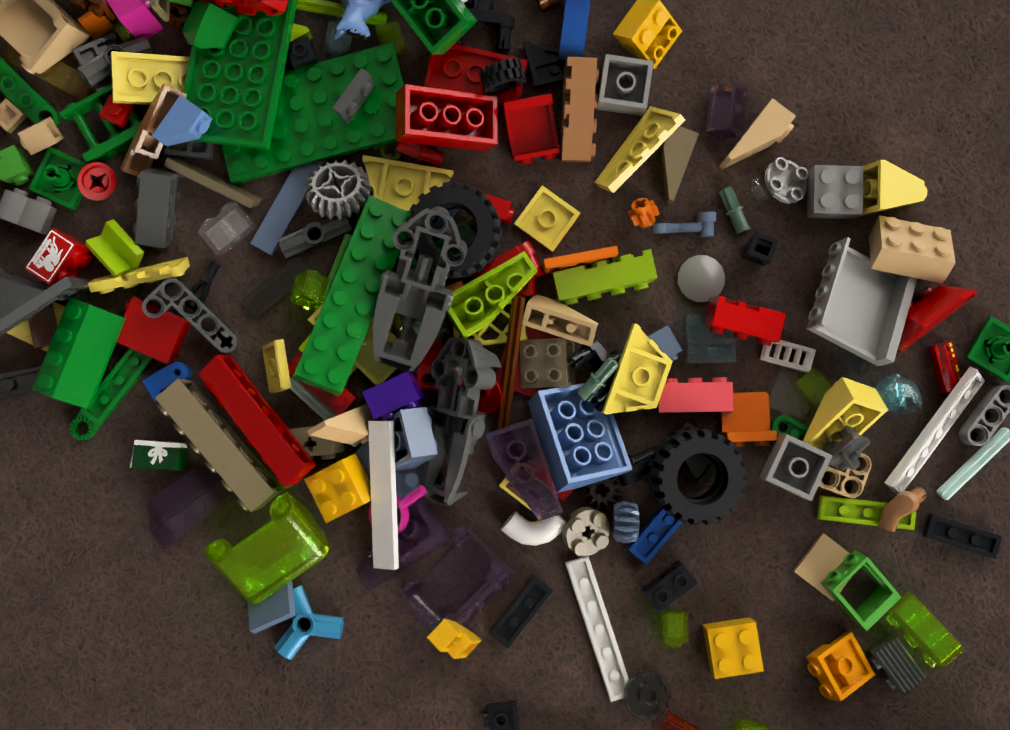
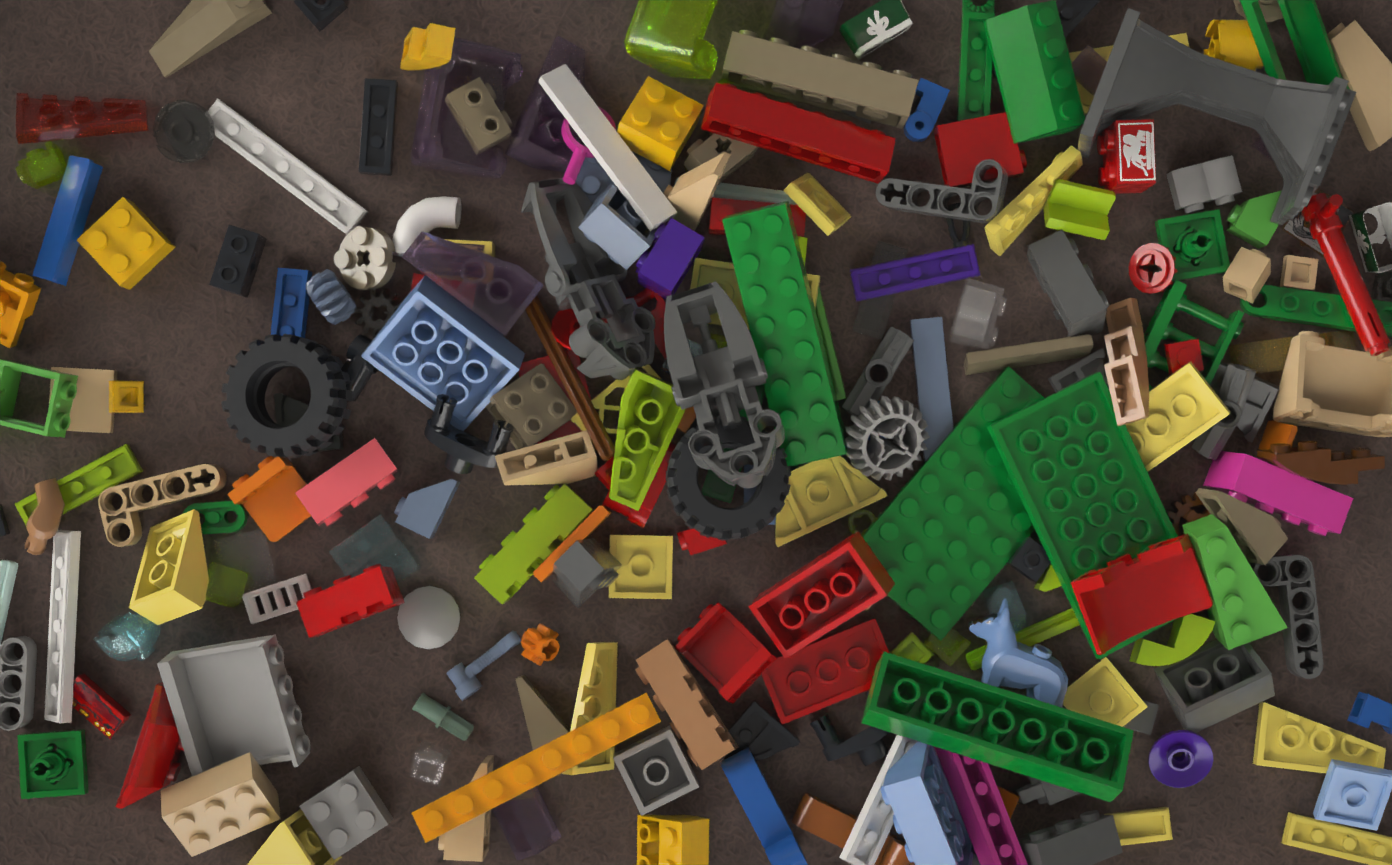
camera: 140 degrees right, 0 degrees up
clear neon green tile [112,20,135,43] -> none
medium blue slope [152,95,213,146] -> none
green slope [182,1,239,49] -> none
clear neon green brick [289,269,329,311] -> none
dark grey plate [332,68,376,124] -> none
red axle [396,142,445,168] -> none
black tyre [479,58,526,94] -> none
sand green axle [577,357,619,402] -> none
light yellow wing [602,323,673,414] -> none
clear neon green brick [660,610,689,648] -> none
black brick [741,231,779,266] -> none
light grey brick [759,433,833,501] -> none
light grey dish [765,157,809,204] -> none
dark grey hips [823,426,871,471] -> none
none -> blue panel [32,155,103,286]
none -> yellow tile [109,380,144,413]
none -> light orange plate [412,693,661,843]
none -> dark tan brick [445,77,513,156]
none -> dark grey wedge [552,538,622,609]
none -> dark purple tile [849,244,980,302]
none -> lime tile [890,632,934,664]

